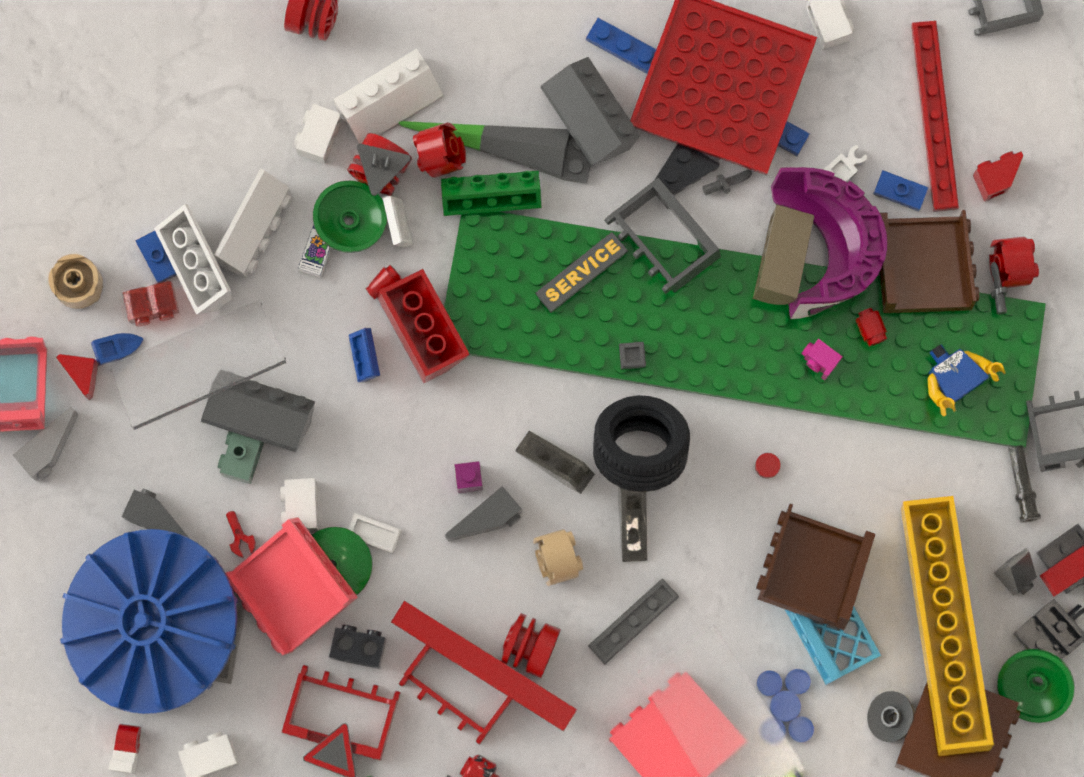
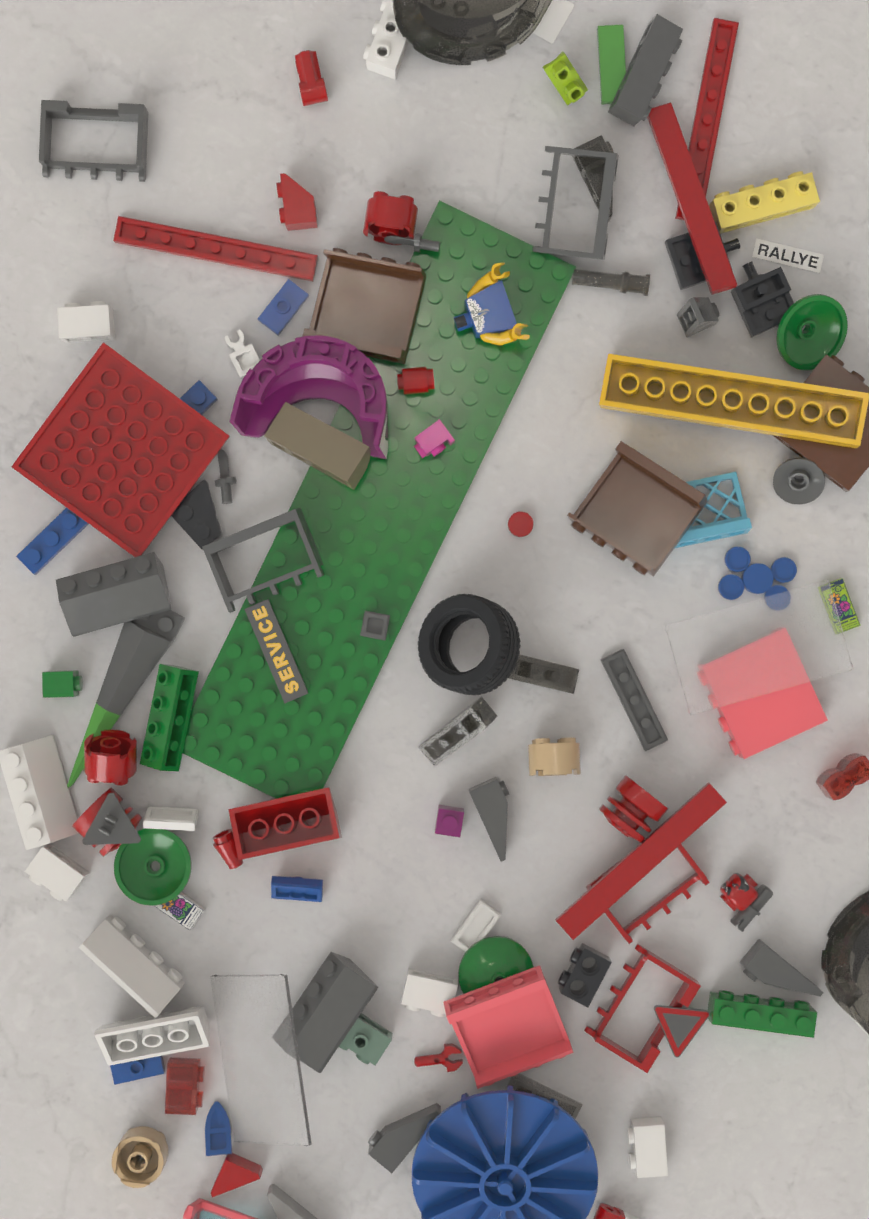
camera: 70 degrees left, 10 degrees up
none -> green brick [42,670,83,698]

